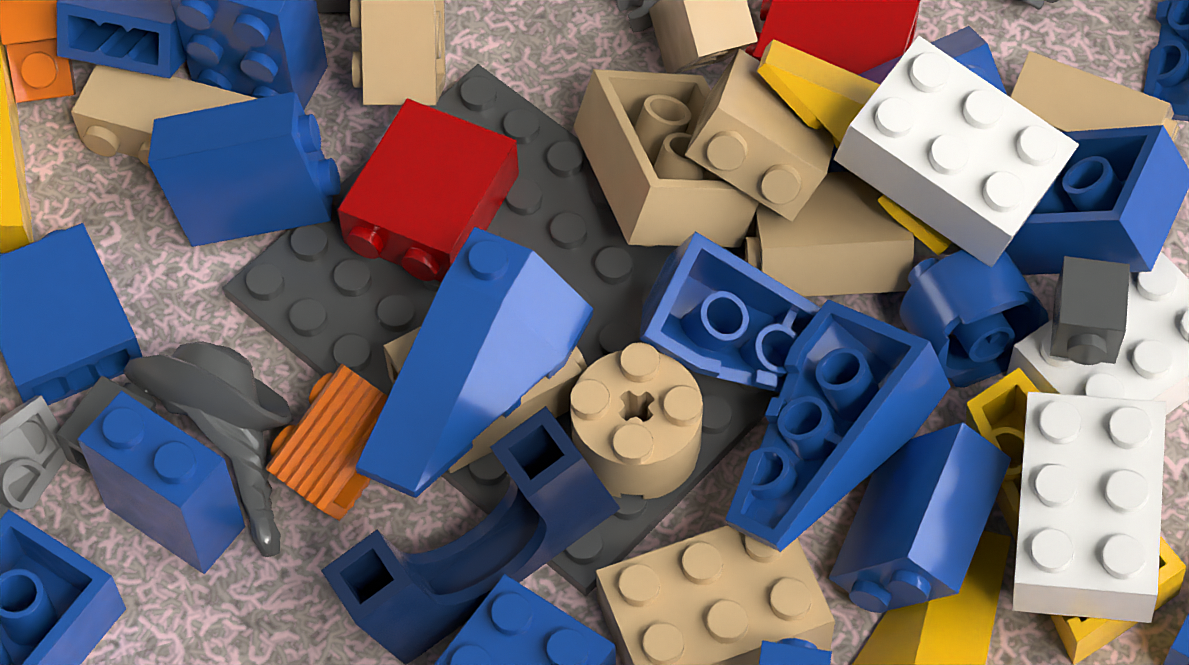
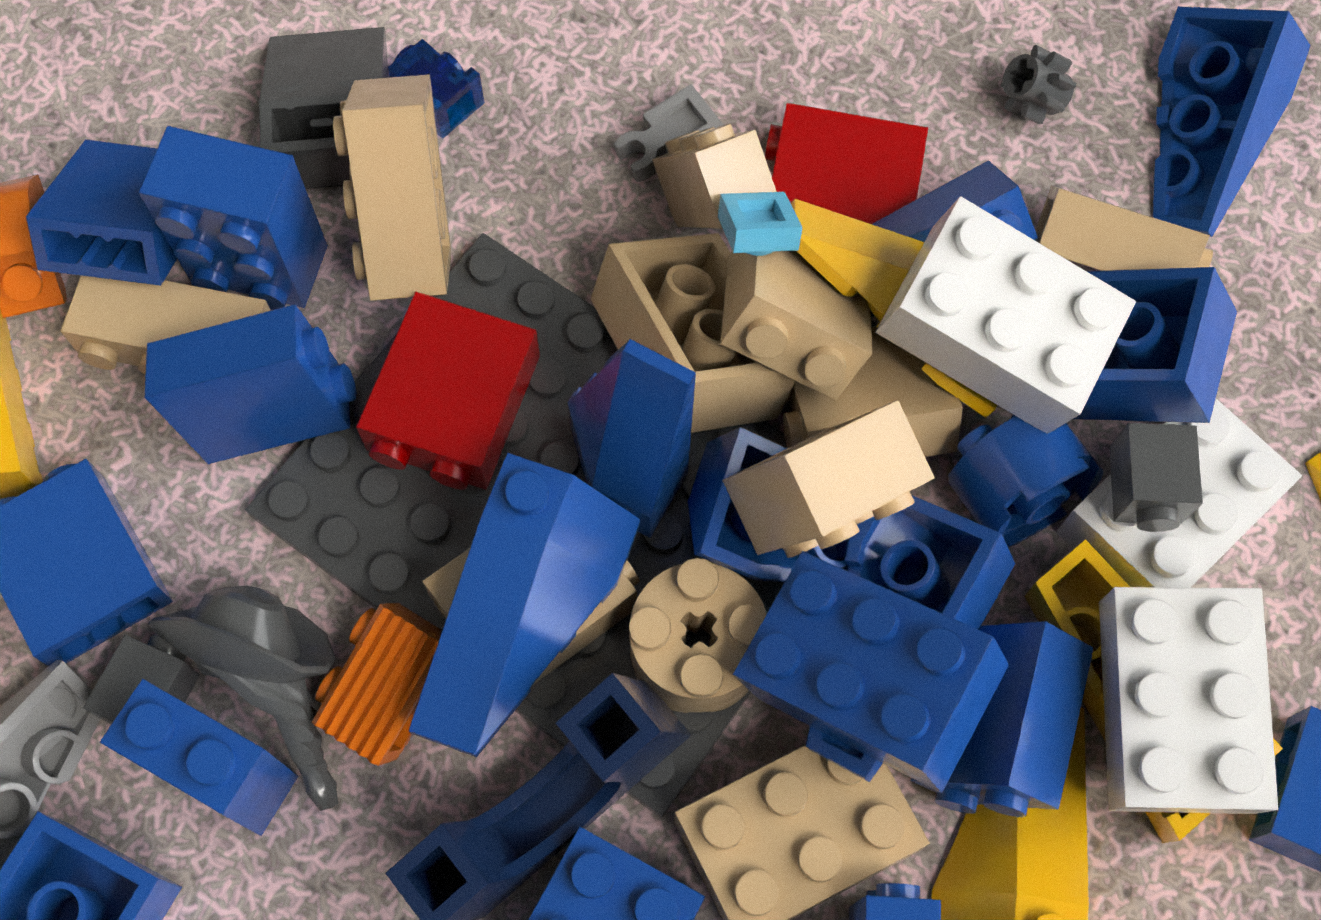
camera: 10 degrees left, 10 degrees up
none -> blue wedge [567,339,696,538]
none -> medium azure plate [718,192,803,256]
none -> brick [722,400,935,558]
none -> blue brick [733,551,1009,793]

